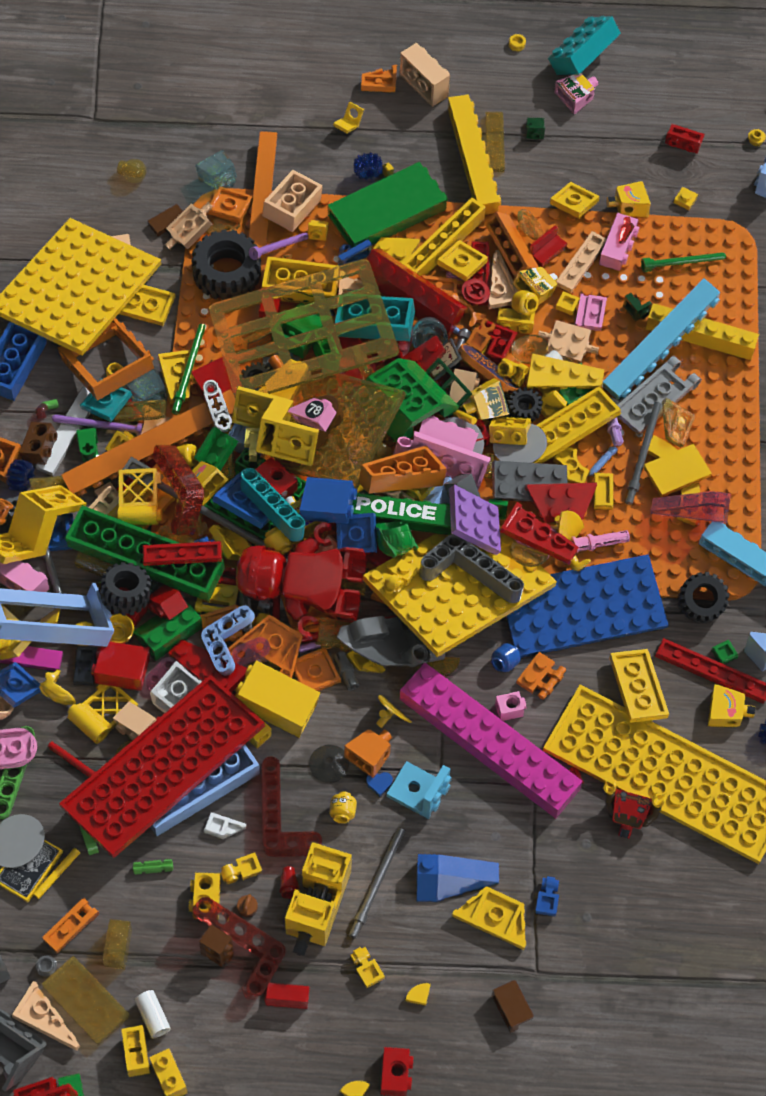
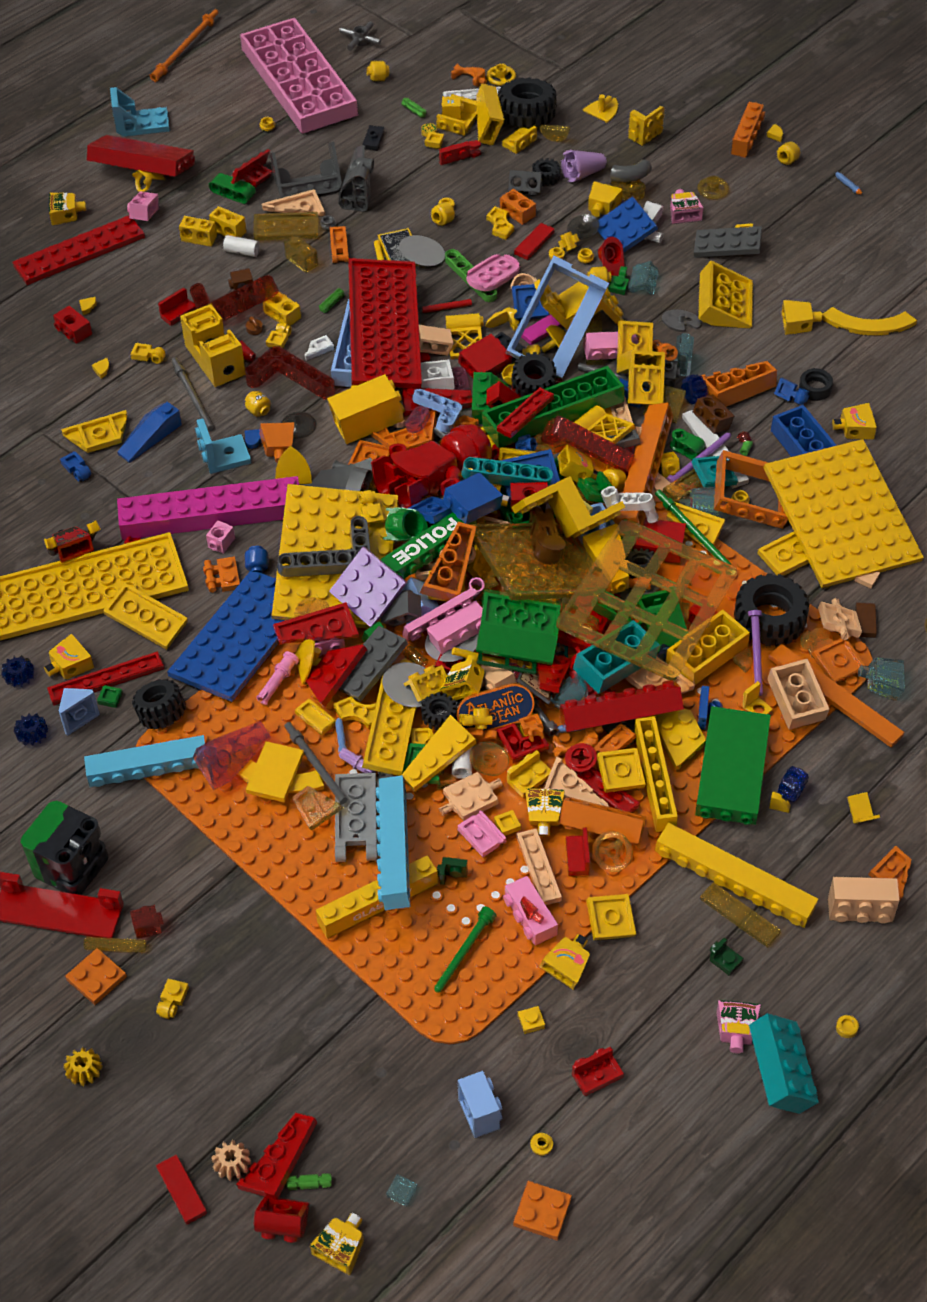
camera: 135 degrees right, 10 degrees down
bright pink slope [288,398,336,432] -> none
reddish brown panel [491,980,534,1033] -> none
yellow head [511,290,539,315] -> none
yellow tile [541,390,568,408] -> none
yellow animal [570,555,591,571] -> none

